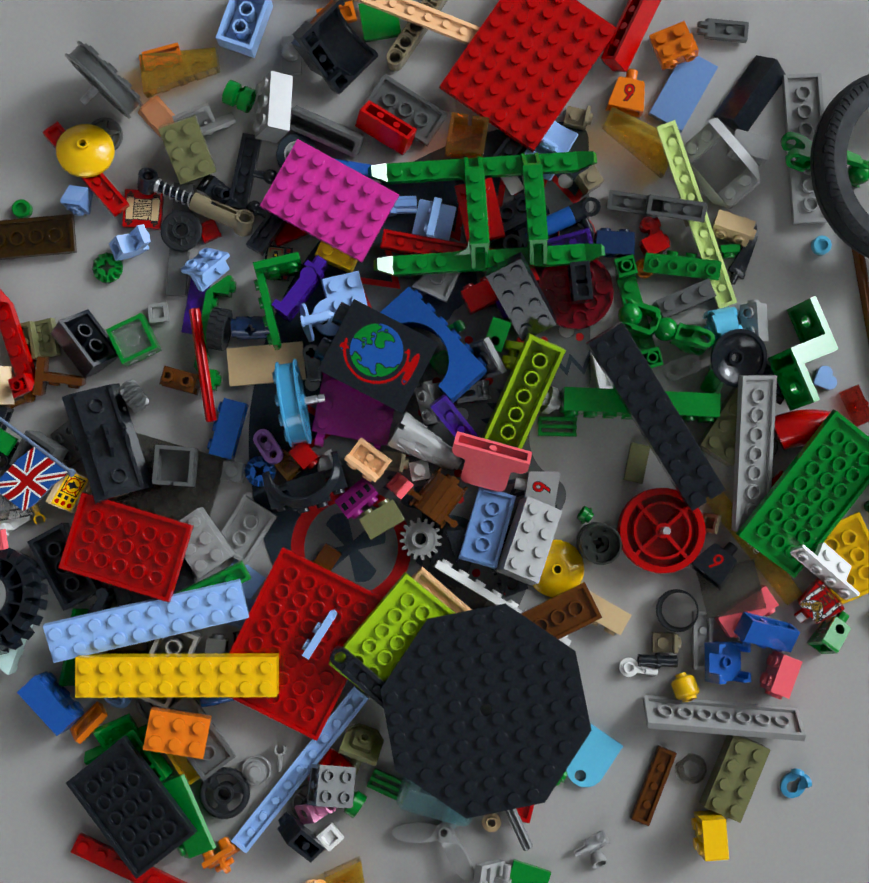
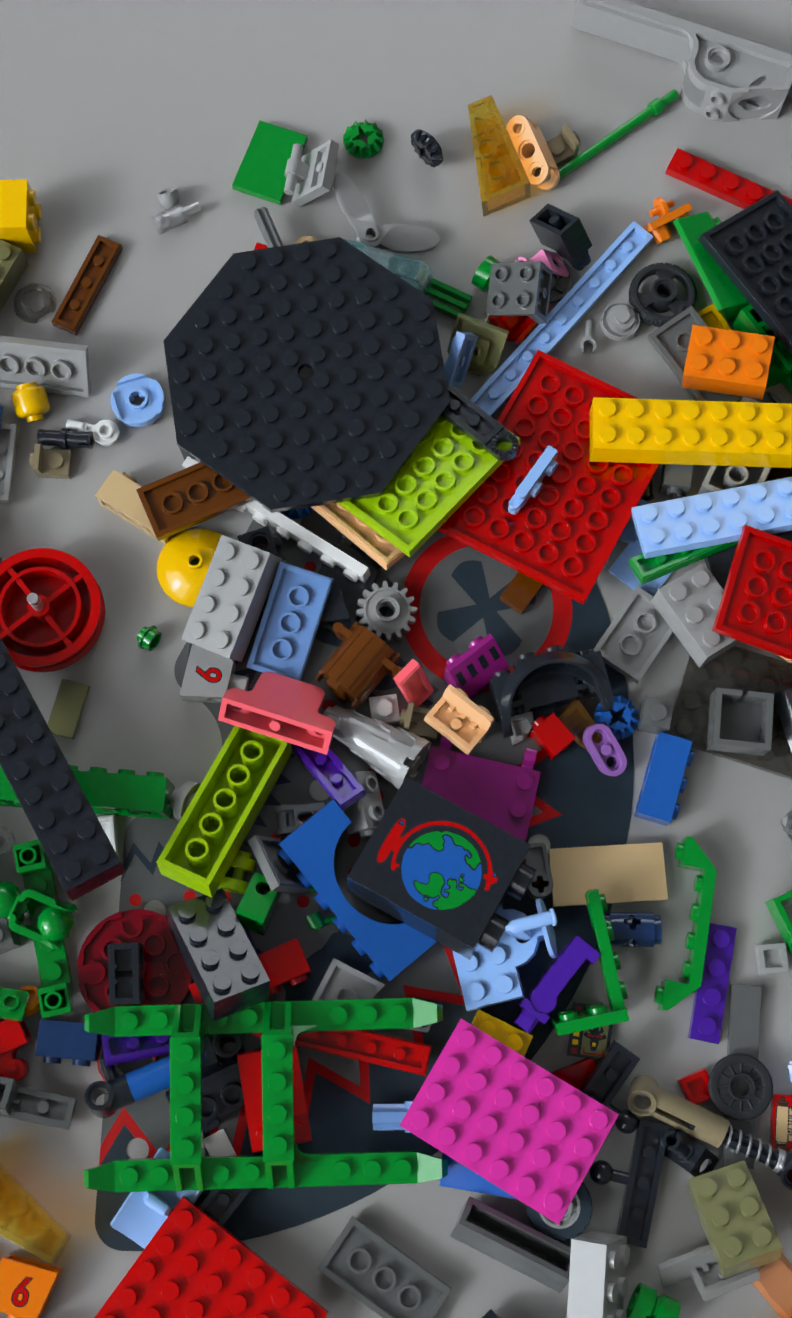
camera: 175 degrees left, 10 degrees down
reddish brown hips [159,366,200,396] -> none
light blue bracket [180,248,230,291] -> none
red axle [189,308,217,422] -> none
black tyre [206,307,233,351] -> none
dark azure wheel [272,359,325,447] -> none
white plate [316,822,344,851] -> none
red brick [355,100,417,156] -> none
olive brick [359,498,406,539] -> none
light blue bracket [412,197,456,241] -> none
green tile [429,350,449,375] -> none
clear orange piece [445,112,489,159] -> none
green tile [538,416,577,437] -> none
dark tan bracket [563,106,593,131] -> none
medium azure tile [566,723,623,787] -> none
dark tan brick [574,165,604,196] -> none
pearl dark grey wheel [576,522,622,565] -> none
black tyre [656,589,699,632] -> none
none -> light blue plate [110,373,165,427]
none -> medium blue plate [444,331,479,388]

